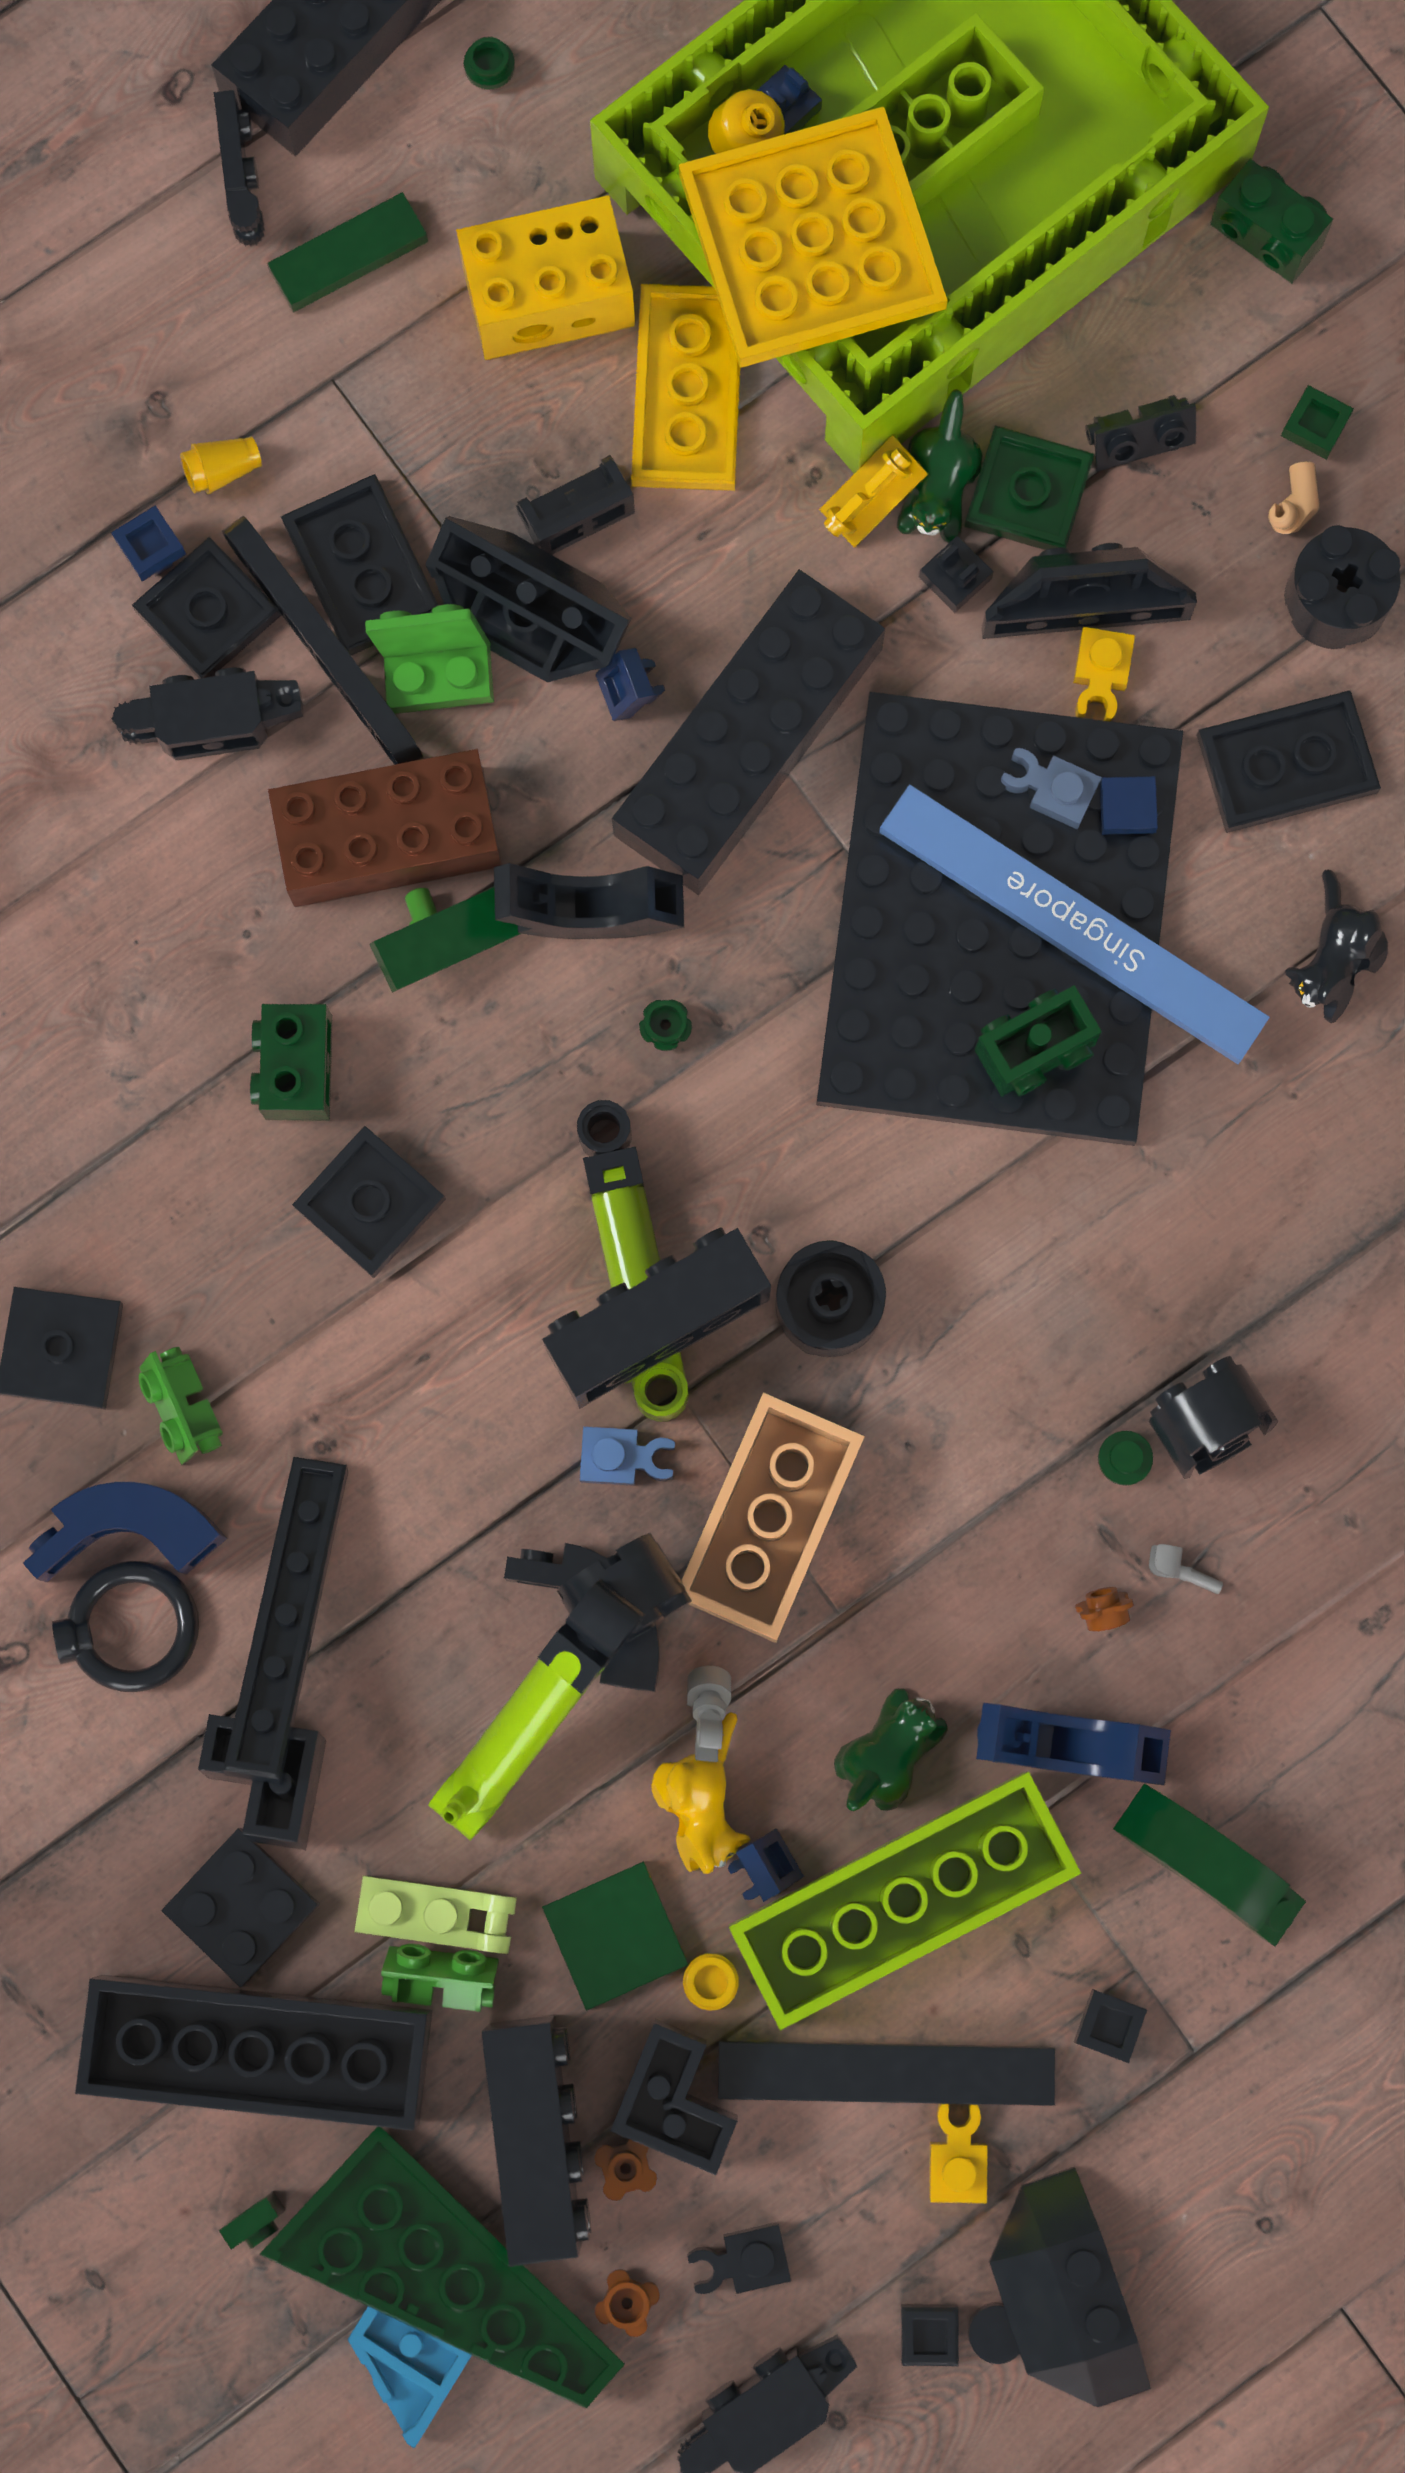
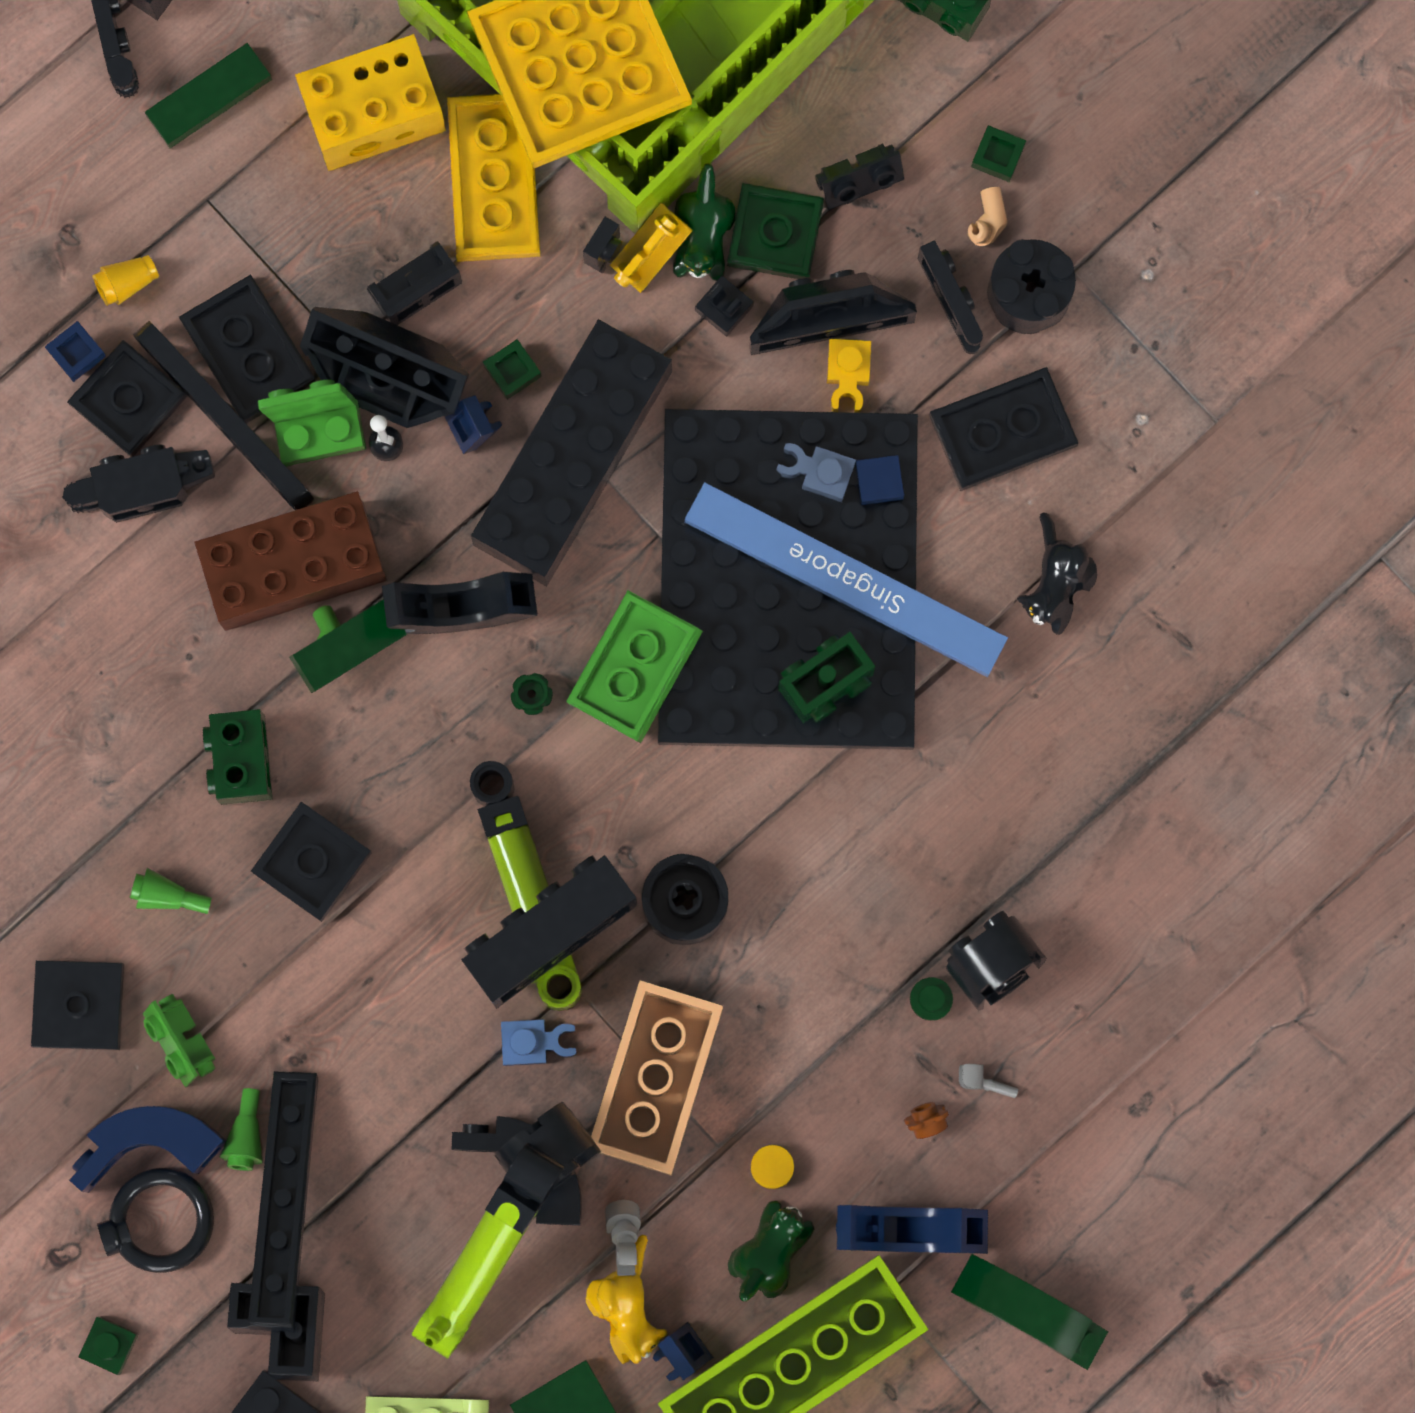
camera: 10 degrees left, 0 degrees up
none -> dark green plate [78,1316,139,1375]
none -> bright green cone [130,867,212,914]
none -> bright green cone [219,1088,263,1171]
none -> black hinge [369,415,403,461]
none -> dark green plate [483,339,542,400]
none -> bright green tile [566,590,703,743]
none -> black plate [583,216,623,273]
none -> yellow tile [750,1145,794,1189]
none -> black hinge [917,240,983,354]

